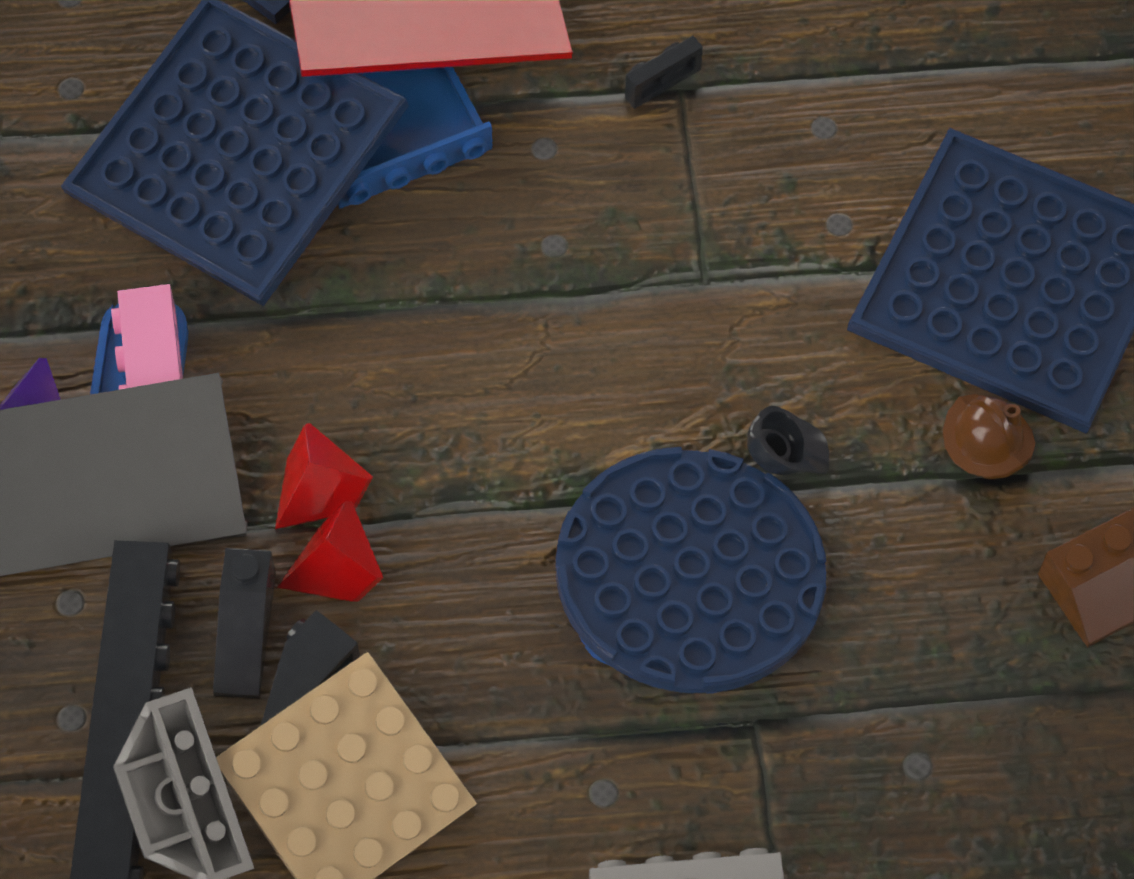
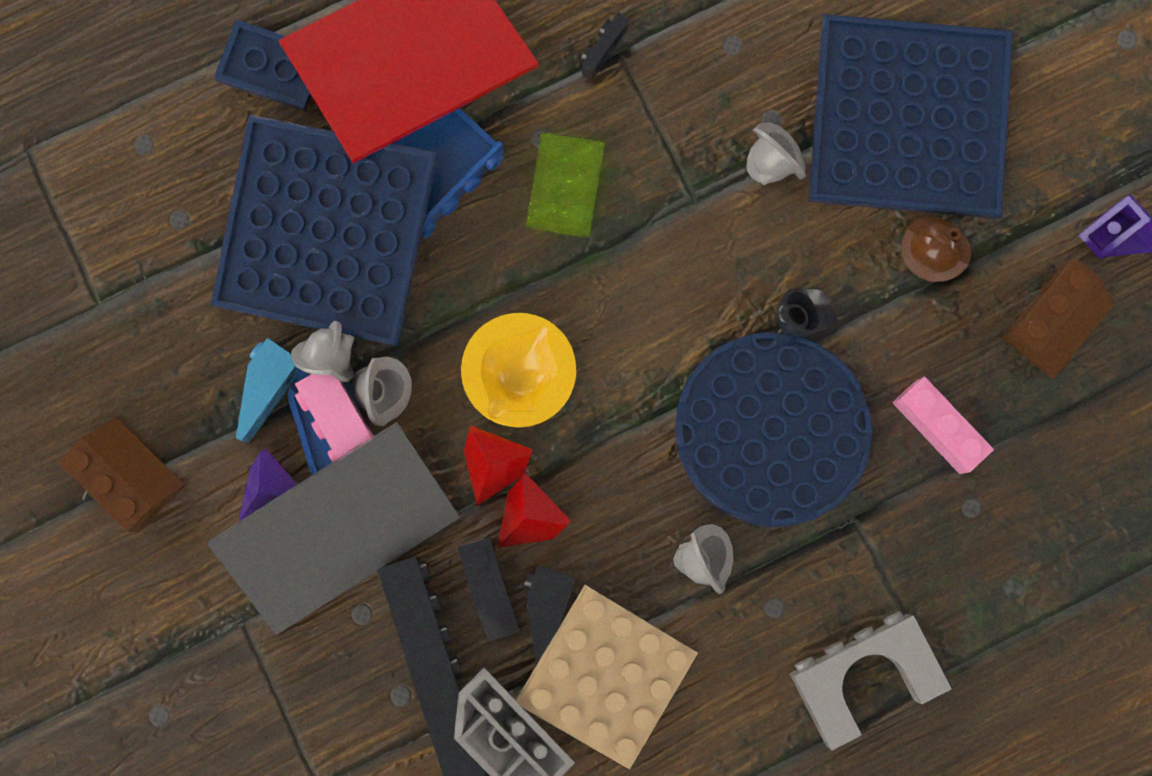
camera: 20 degrees left, 20 degrees up
none -> dark azure slope [236,338,300,444]
none -> light grey helmet [291,321,354,382]
none -> light grey helmet [352,356,412,426]
none -> yellow piece [461,313,576,428]
none -> clear neon green plate [526,132,605,238]
none -> light grey helmet [673,524,733,595]
none -> light grey helmet [747,122,806,186]
none -> bright pink brick [892,376,994,474]

